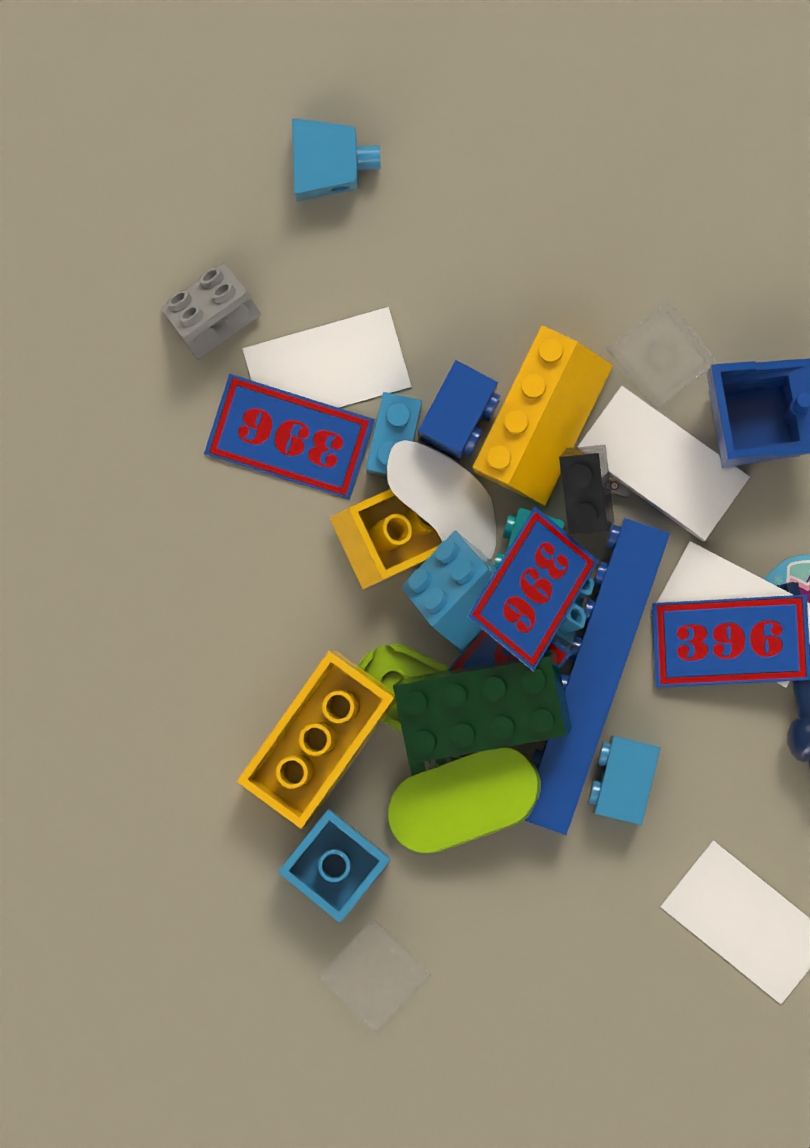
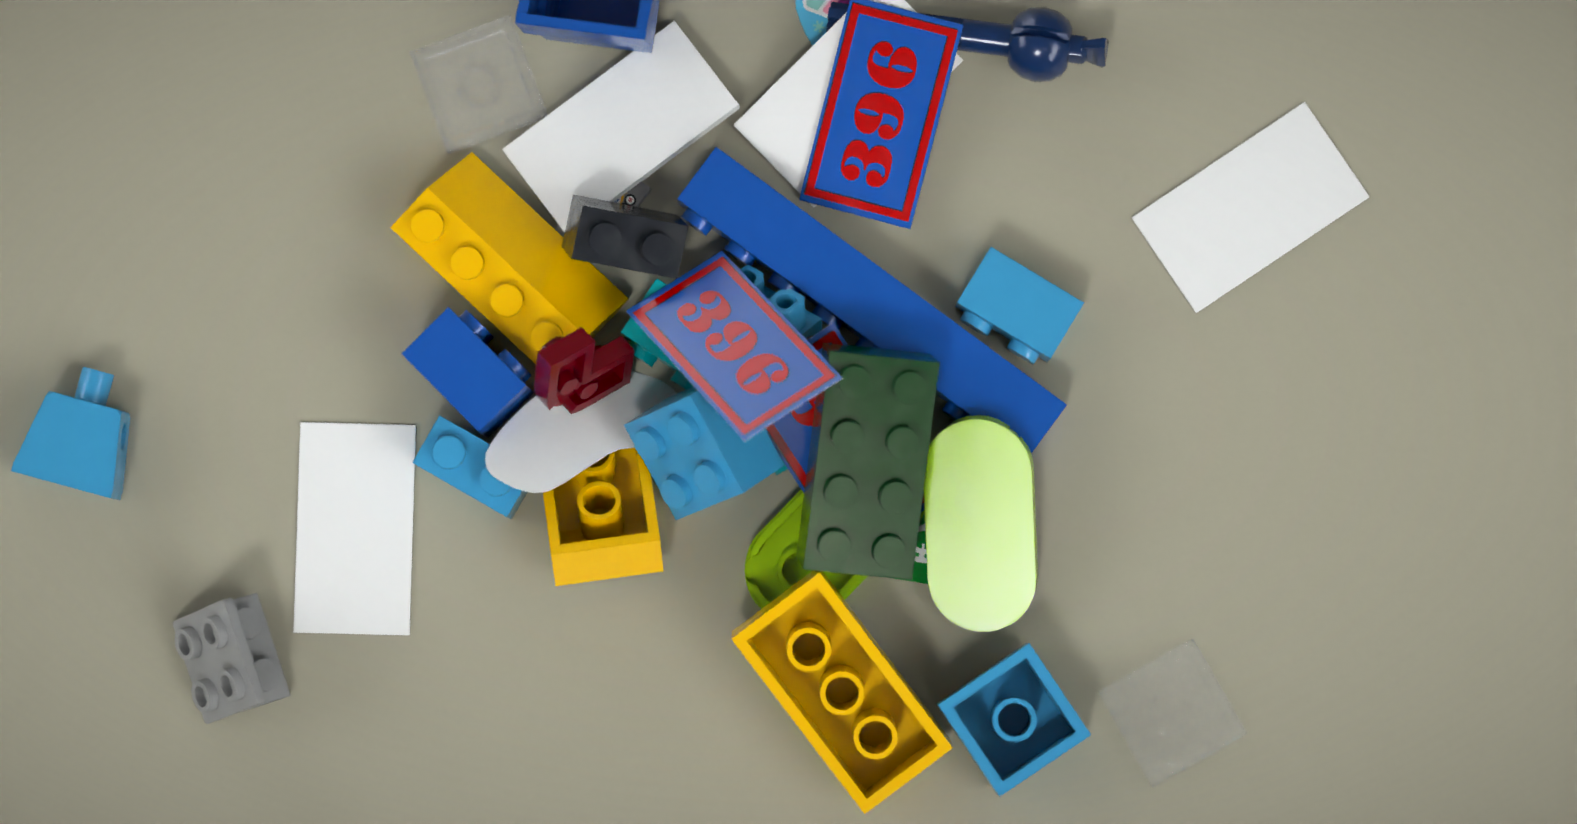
camera: 75 degrees left, 0 degrees up
sticker [204,373,375,500] -> none
none -> dark red plate [534,327,635,414]

